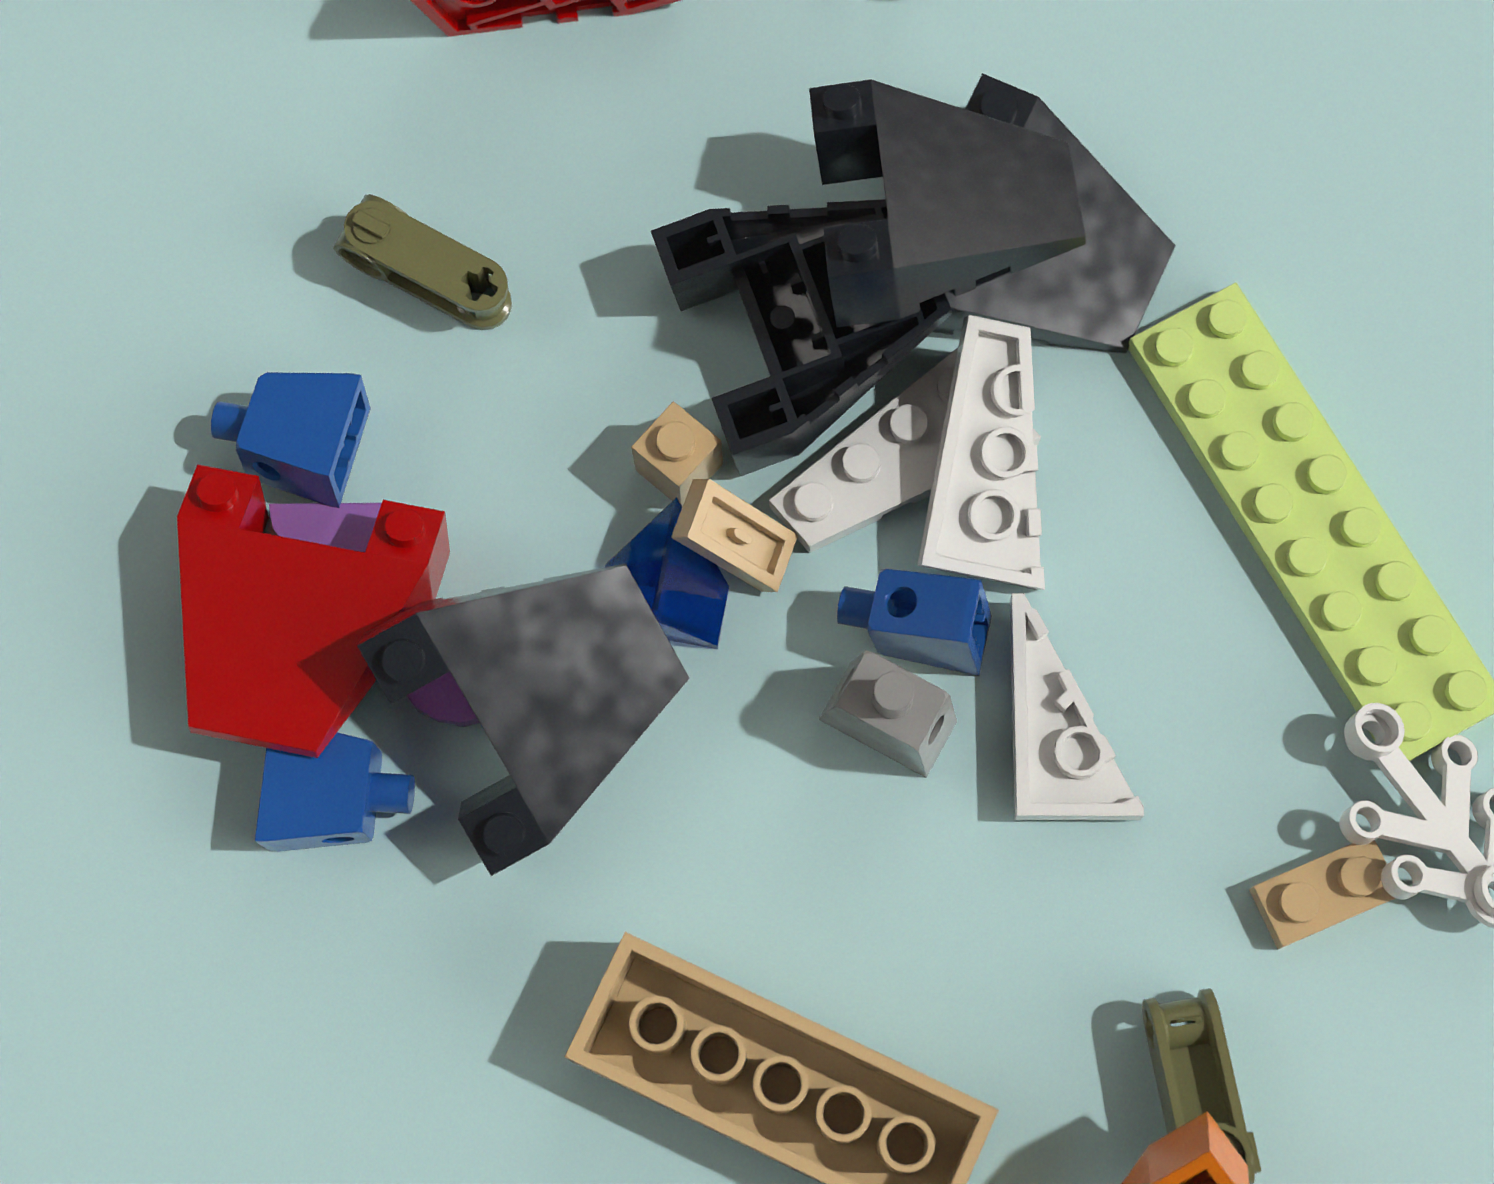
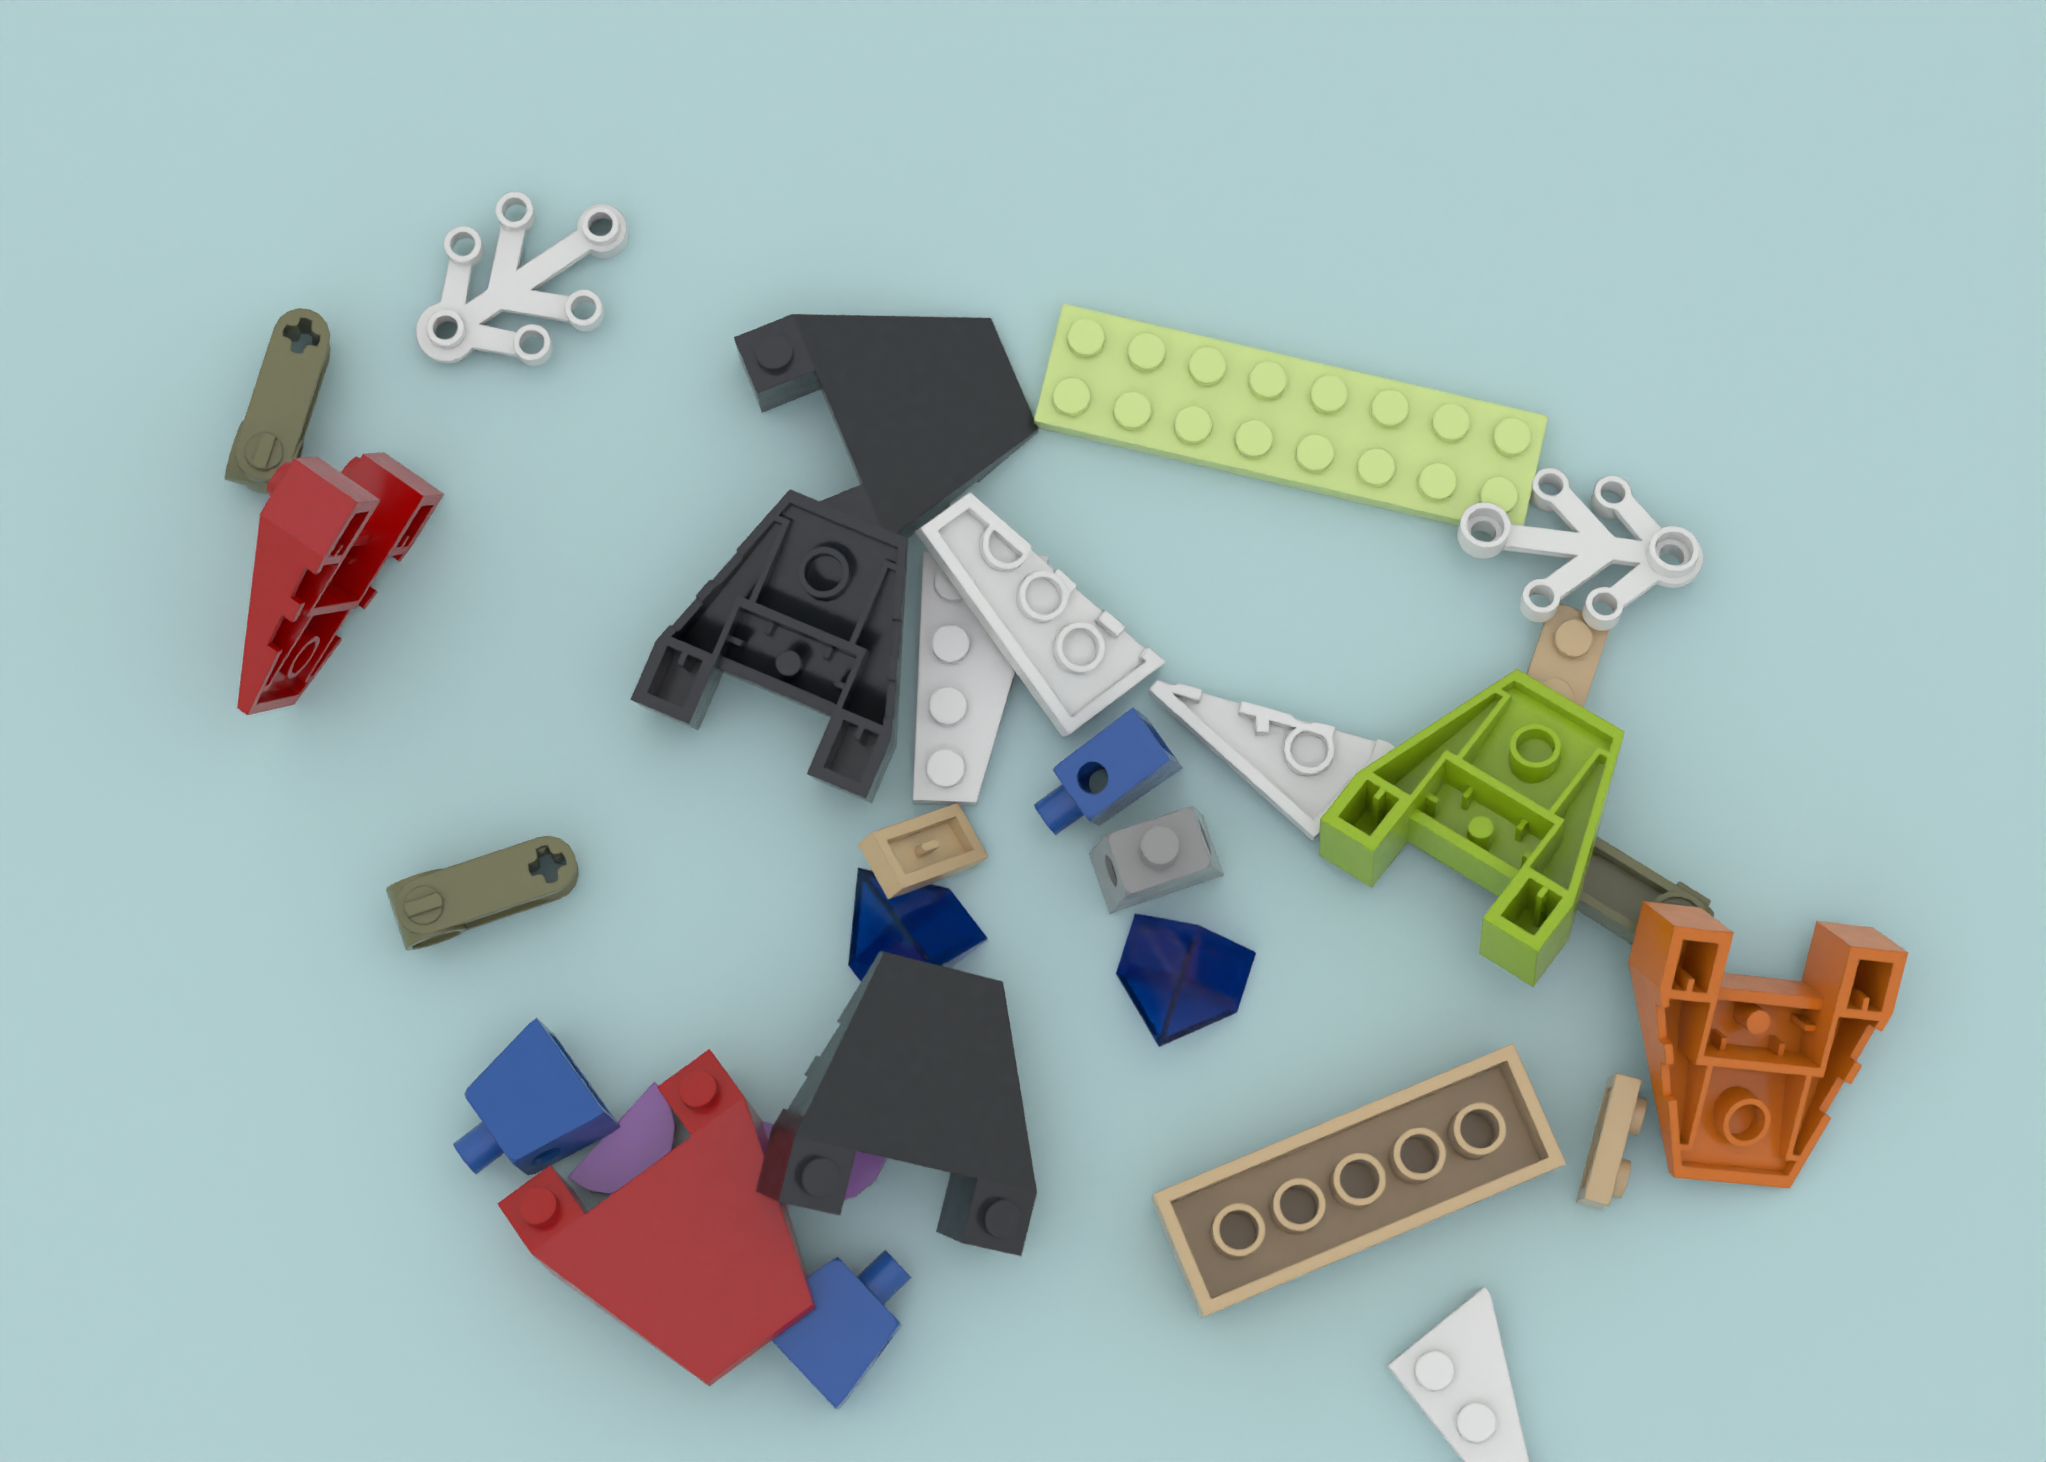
camera: 50 degrees left, 5 degrees up
tan brick [631,401,723,508] -> none
black wedge [809,79,1086,328] -> none
none -> clear blue slope [1115,913,1256,1047]
none -> lime wedge [1319,669,1625,987]

